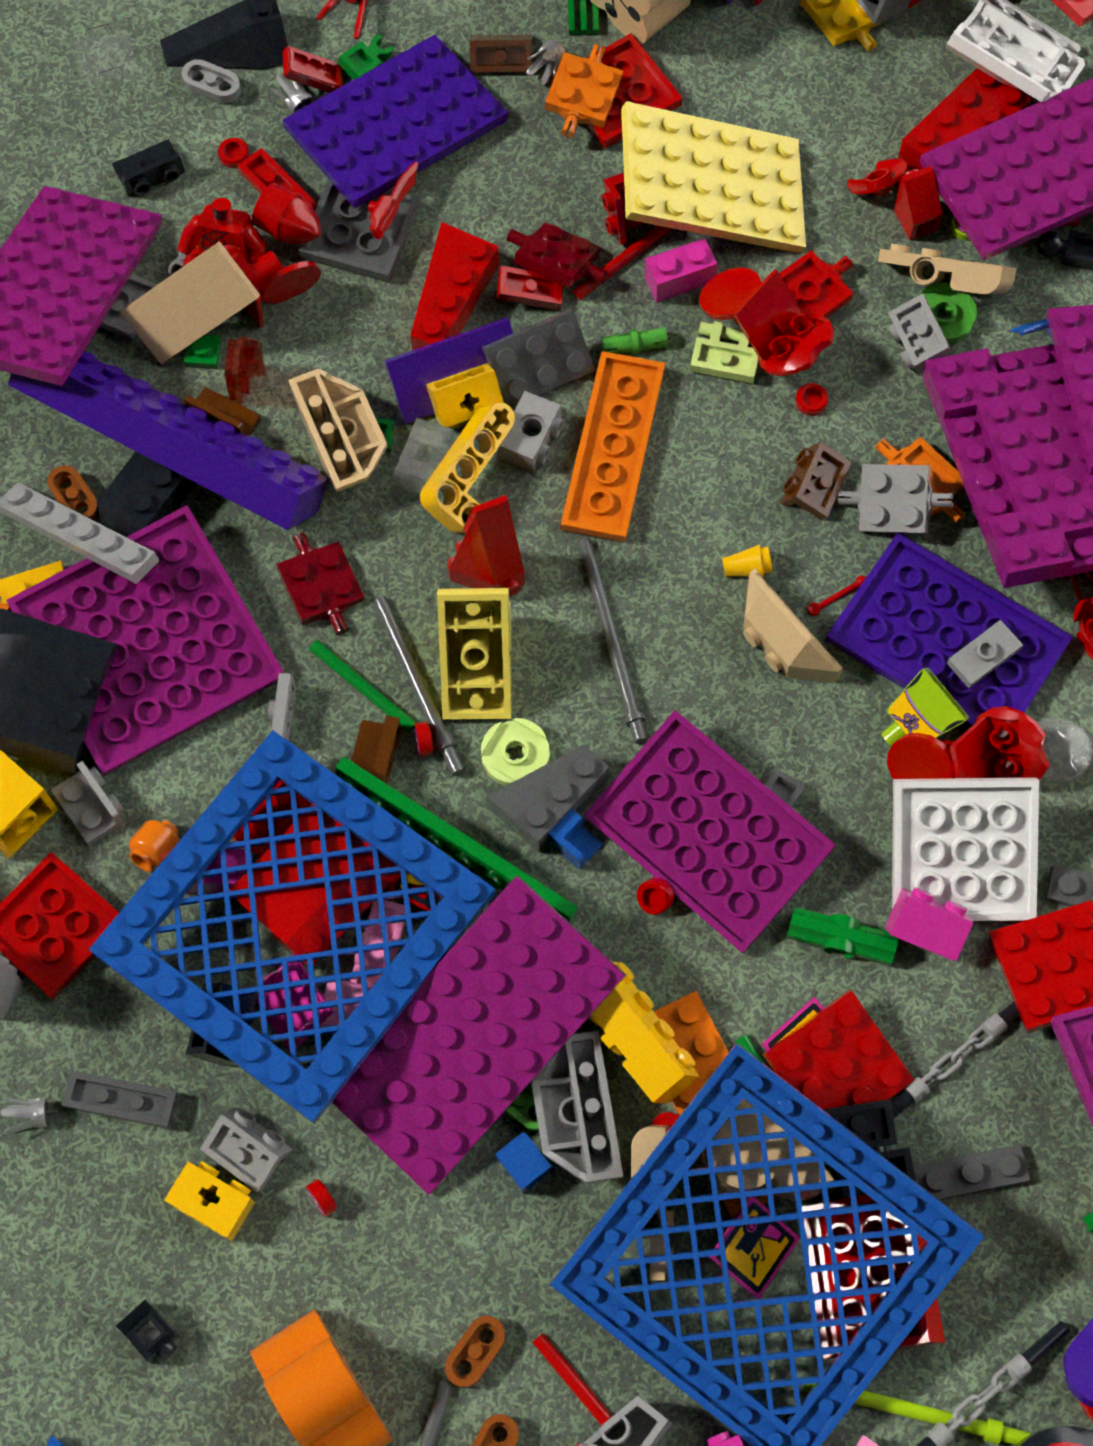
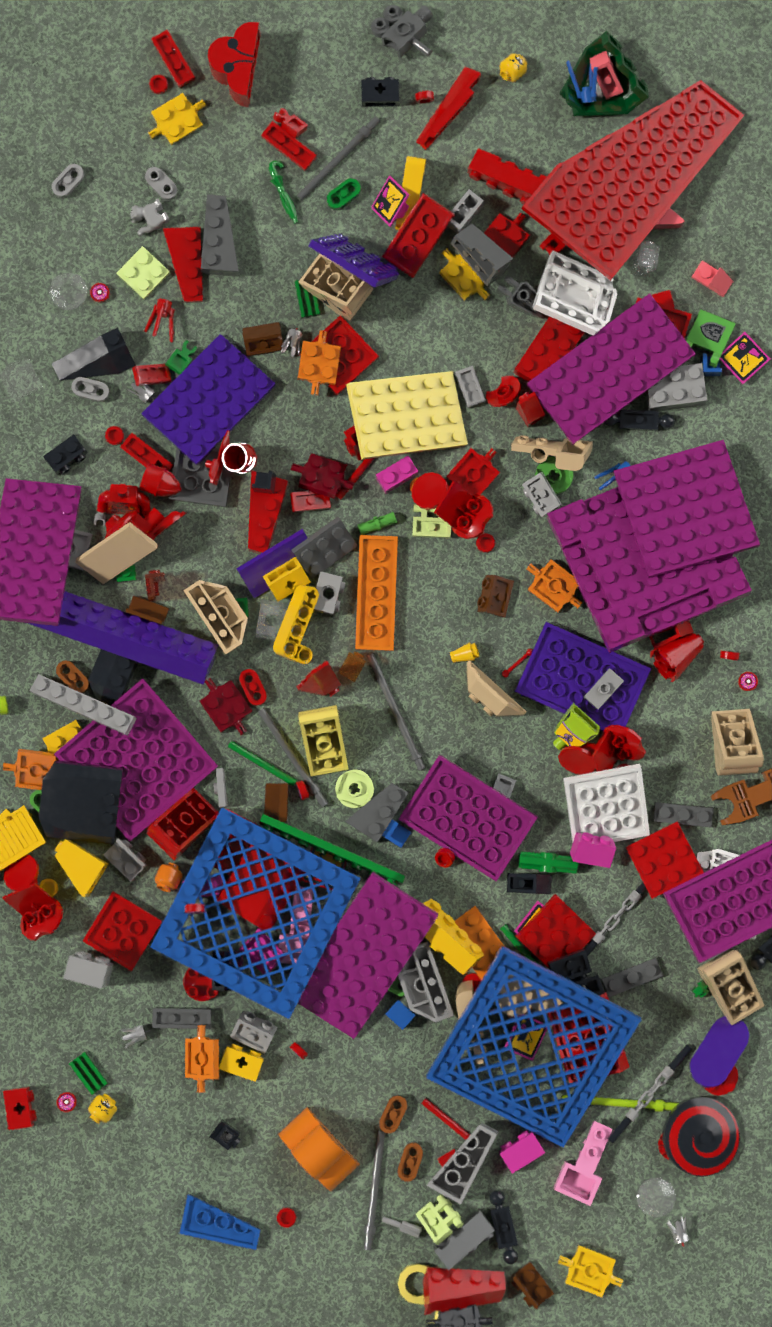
camera: 15 degrees left, 15 degrees up
light grey plate [838,464,953,534] -> none
clear dish [1037,717,1093,783] -> none
none -> red brick [147,787,219,861]
none -> red dish [183,968,219,1001]
none -> red tile [185,904,205,914]
none -> orange plate [185,1025,219,1093]
none -> red helmet [222,443,257,474]
none -> red plate [239,669,267,706]
none -> black panel [251,470,276,494]
none -> clear orange bracket [338,651,366,683]
none -> light grey plate [455,366,486,408]
none -> dark grey hinge [497,275,543,318]
none -> black slope [507,873,552,894]

